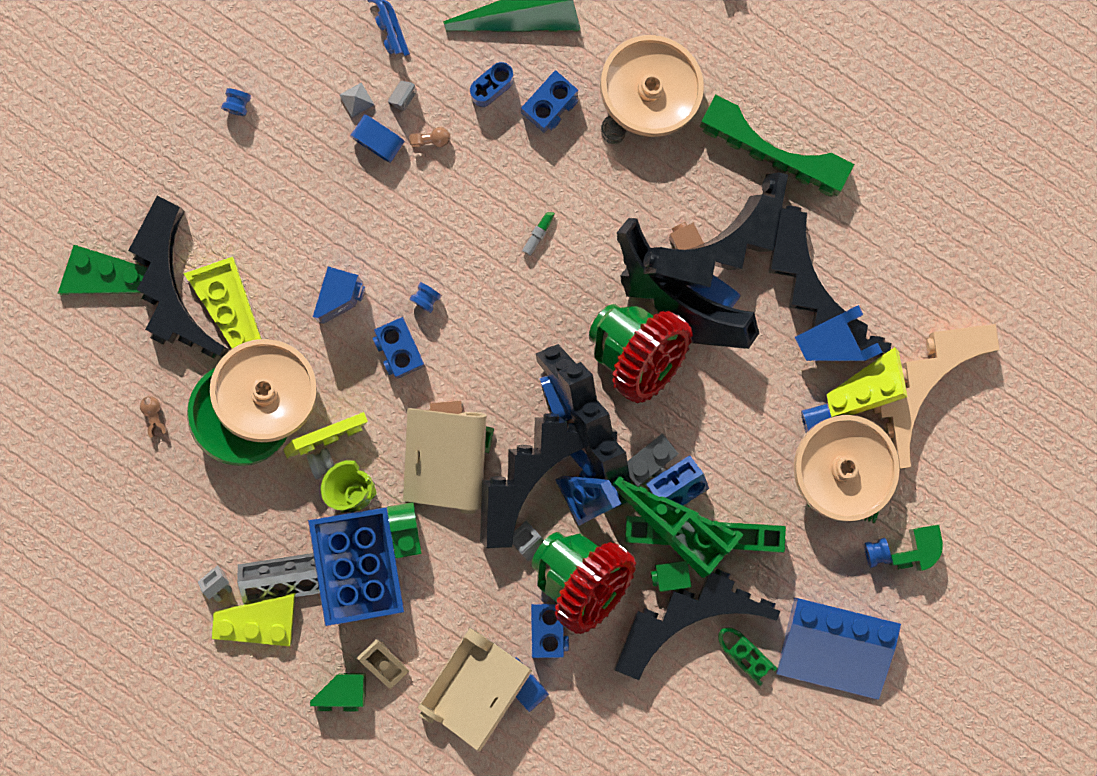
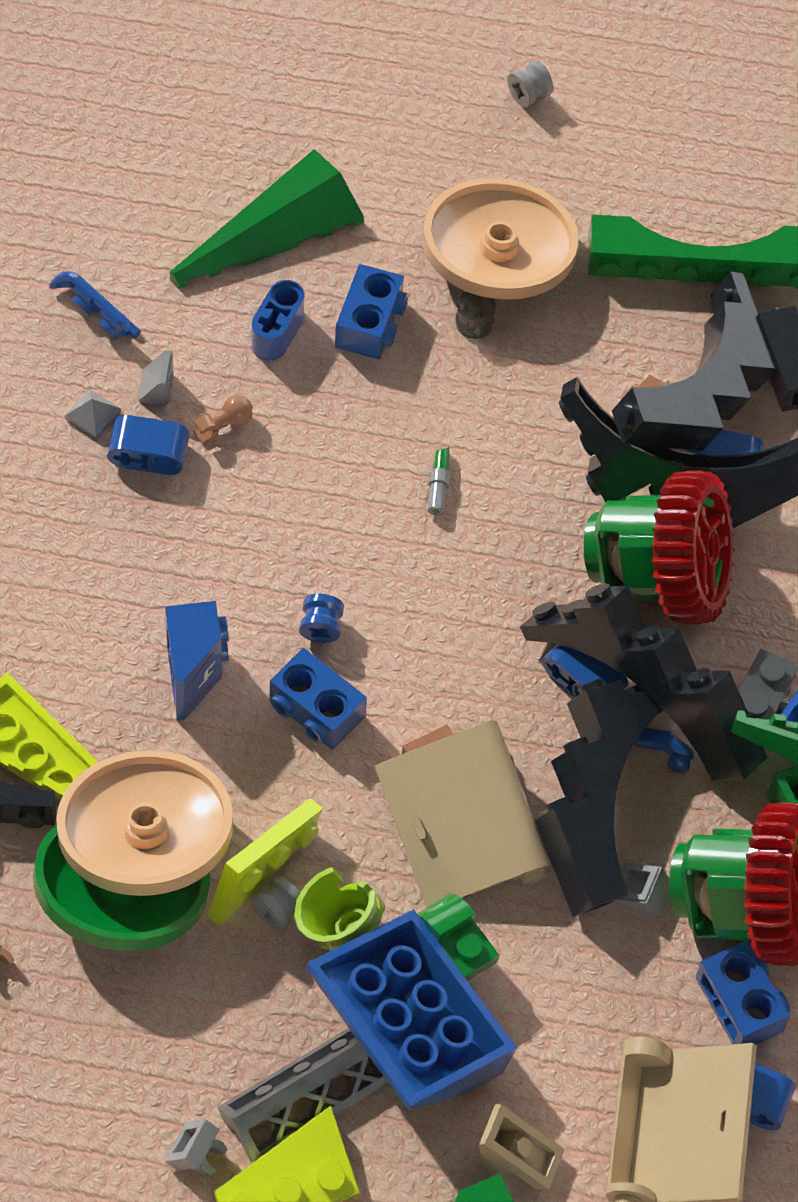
camera: 30 degrees left, 25 degrees down
blue wing [555,476,621,526] -> none

